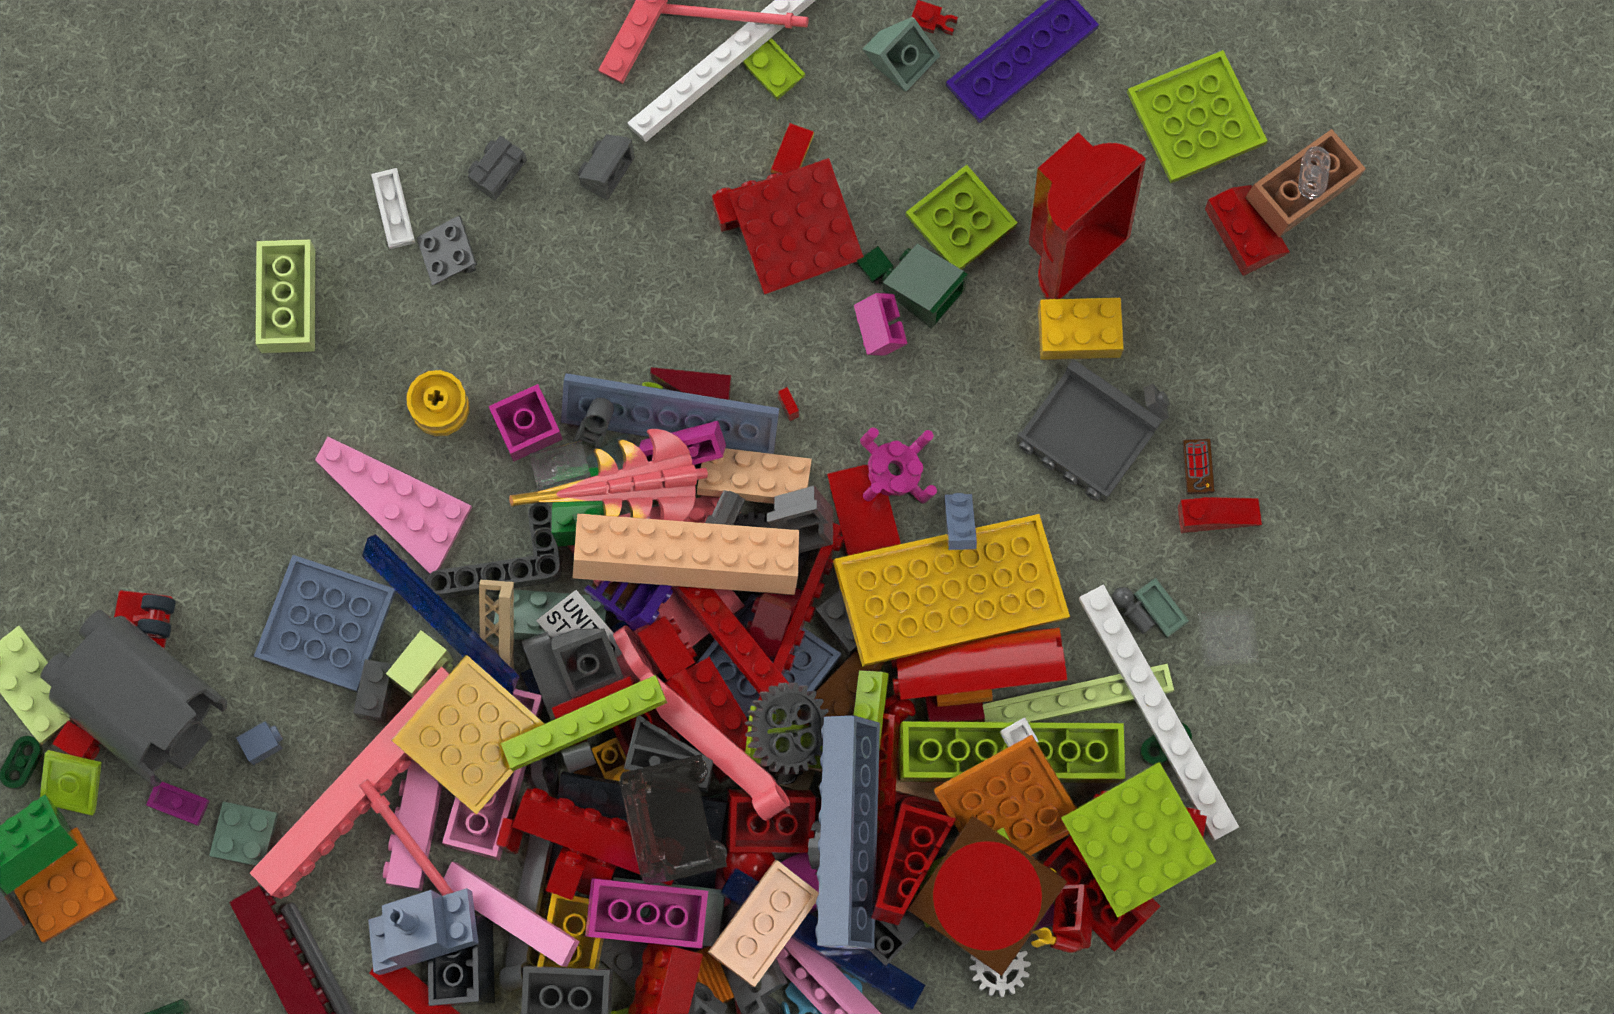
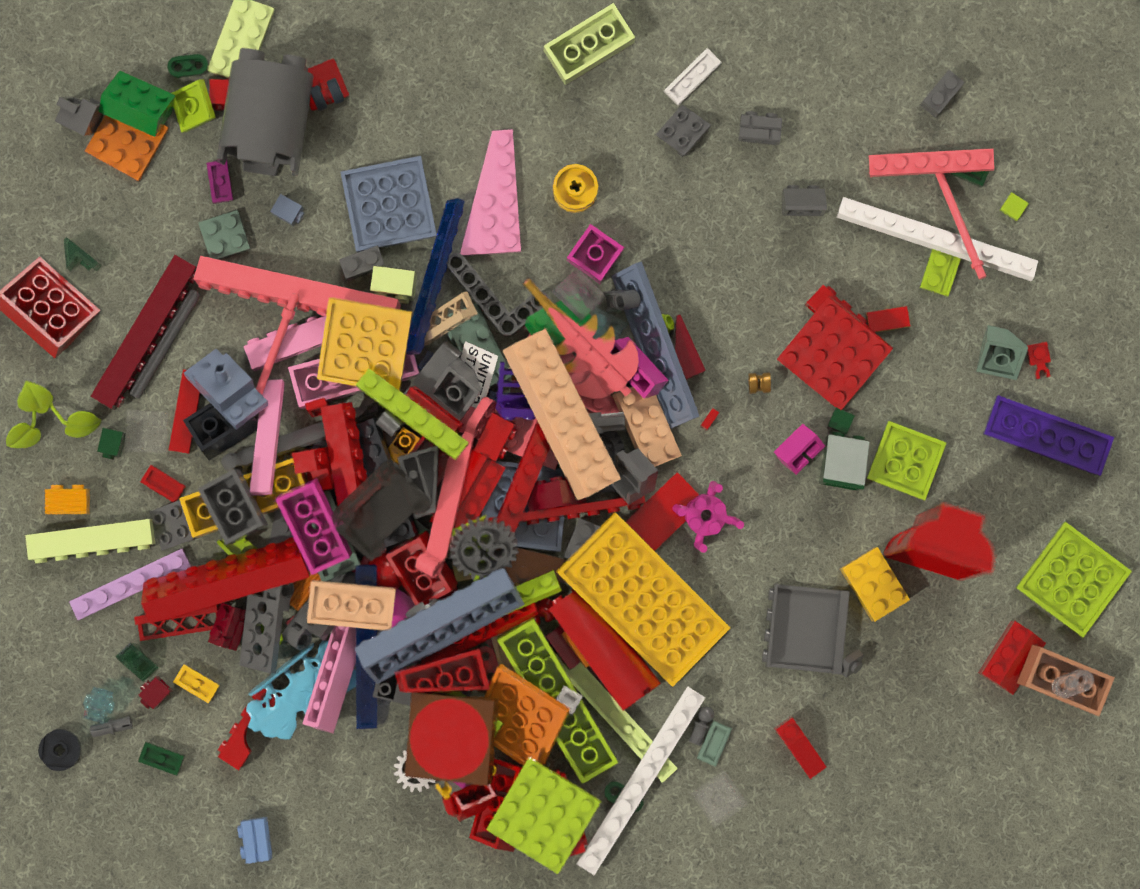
camera: 55 degrees right, 10 degrees up
sand blue plate [945,493,977,550] -> none
tile [1182,439,1215,495] -> none
none -> pearl gold wheel [748,372,771,394]

